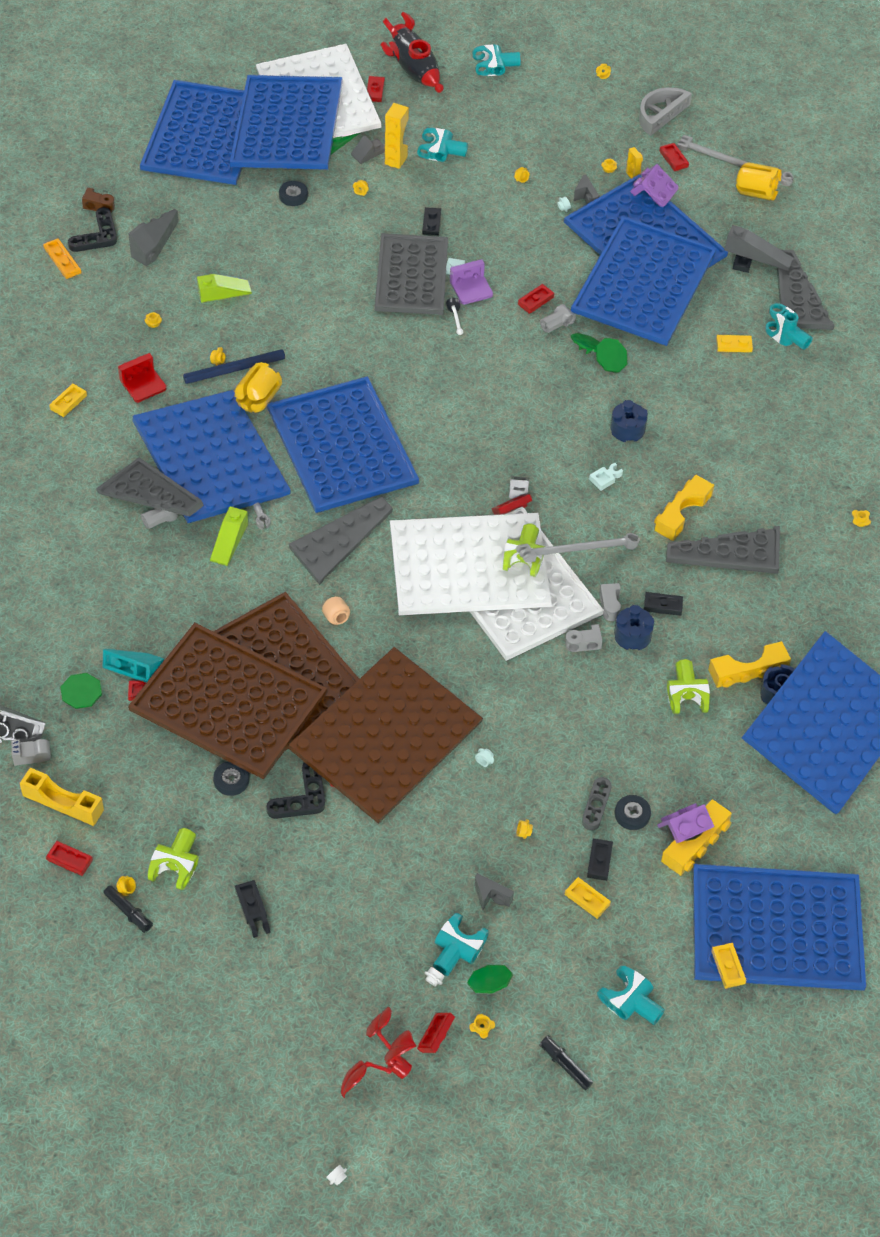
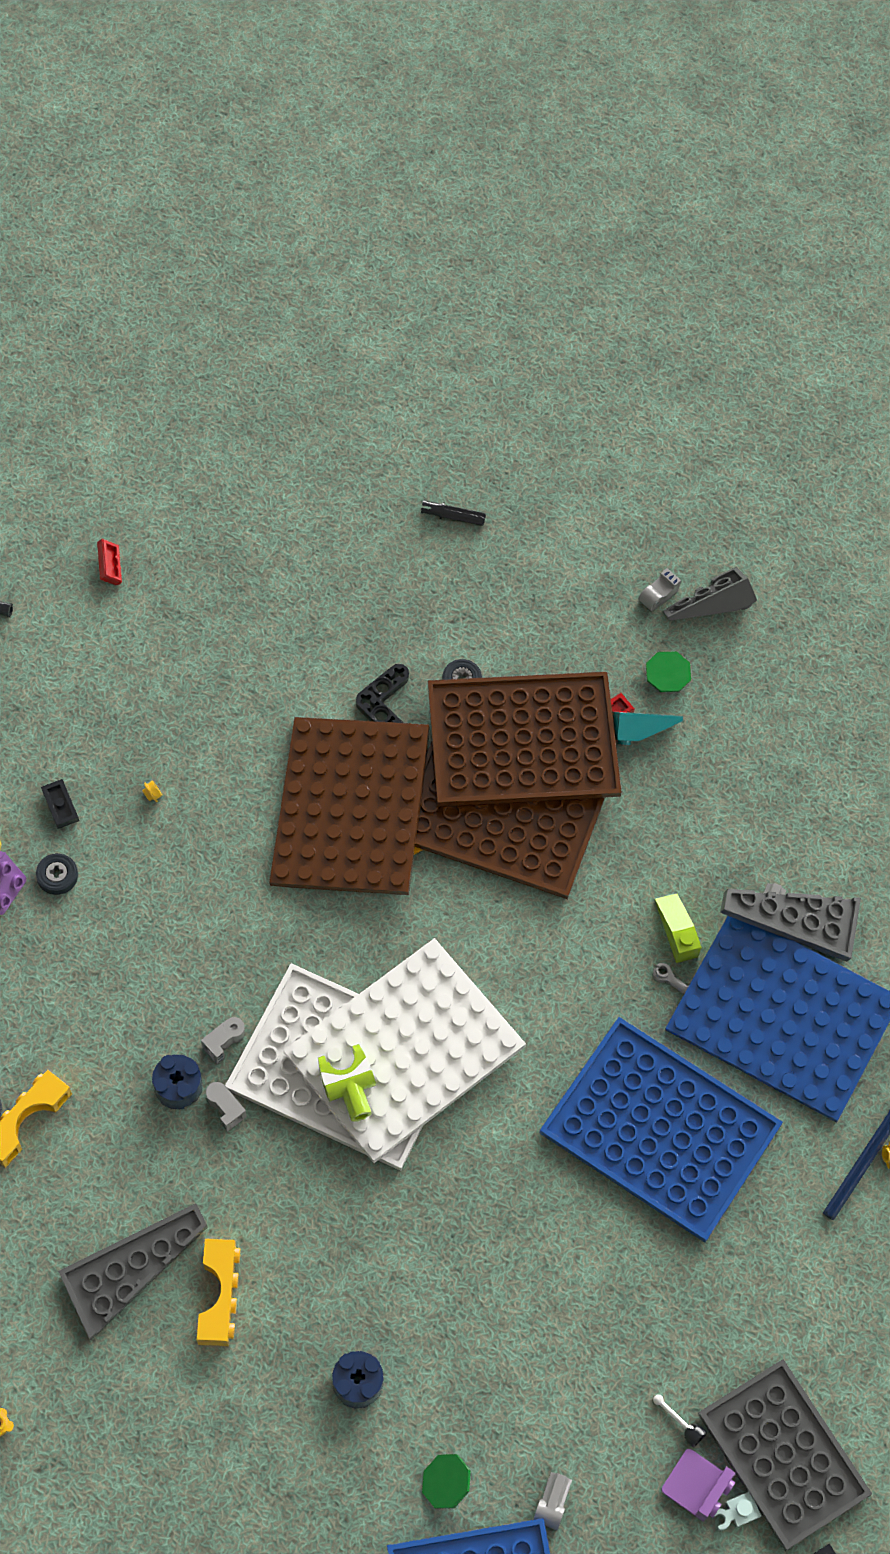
camera: 145 degrees right, 10 degrees up
yellow arch [20,768,104,826] -> none
red plate [46,841,93,876] -> none
yellow plate [116,876,136,896] -> none
lime connector [148,828,199,890] -> none
black hinge [234,880,271,938] -> none
yellow cylinder [235,362,282,413] -> none
dark grey wing [289,496,393,585] -> none
light nougat head [322,596,350,625] -> none
white plate [327,1165,347,1186] -> none
red plant [341,1006,417,1098] -> none
white plate [425,967,445,987] -> none
teal connector [433,913,489,976] -> none
green piece [467,965,513,993] -> none
yellow plate [469,1014,495,1039] -> none
dark grey slope [474,873,514,910] -> none
light aqua plate [475,748,494,767] -> none
red plate [491,494,532,515] -> none
slope [509,476,530,498] -> none
light grey hinge [515,533,640,563] -> none
red plate [518,284,554,314] -> none
yellow plate [565,877,611,919] -> none
green piece [570,333,600,354] -> none
dark grey beam [582,777,612,830] -> none
light aqua plate [589,463,623,491] -> none
black plate [644,592,683,616] -> none
lime connector [667,659,710,714] -> none

